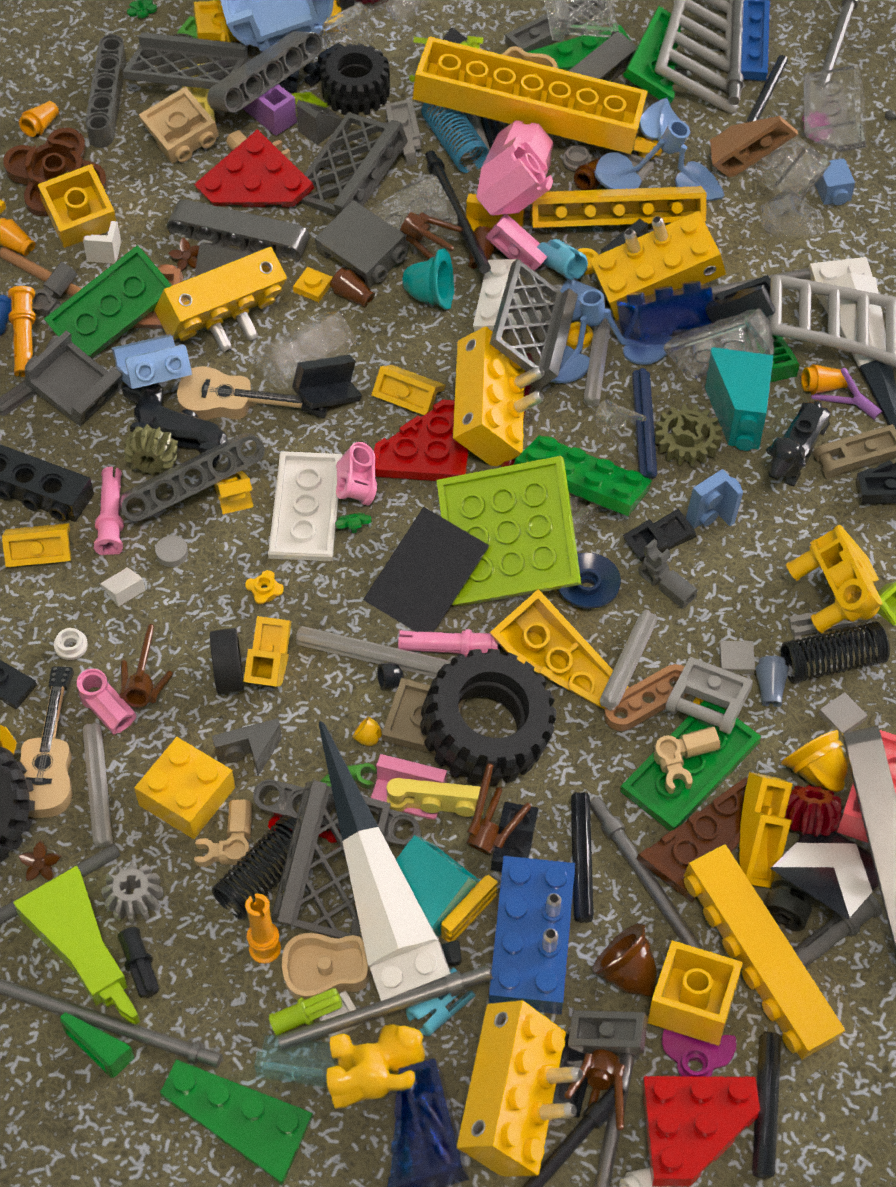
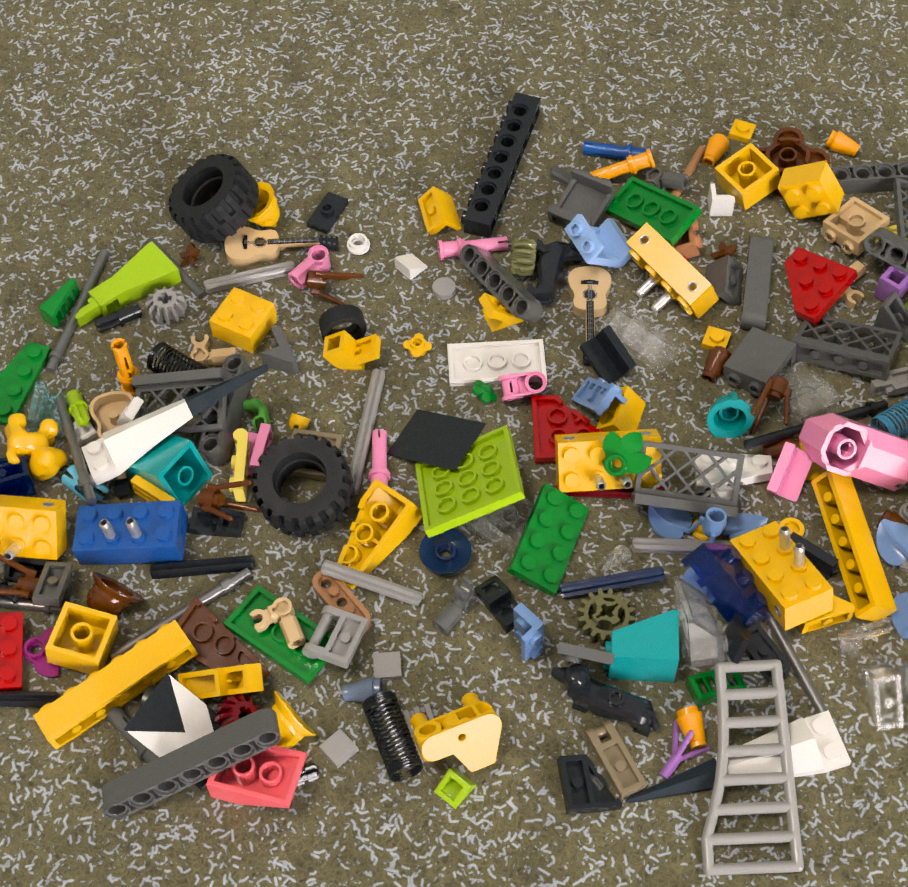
camera: 85 degrees right, 0 degrees up
black hinge [377,663,404,690] -> none
medium azure arm [537,239,588,280] -> none
none -> white tile [117,396,144,426]
none -> dark grey wing [557,642,615,665]
none -> medium blue bracket [571,376,627,416]
none -> green plate [602,431,652,477]
none -> yellow brick [777,160,844,219]
none -> clear plant [836,616,897,662]

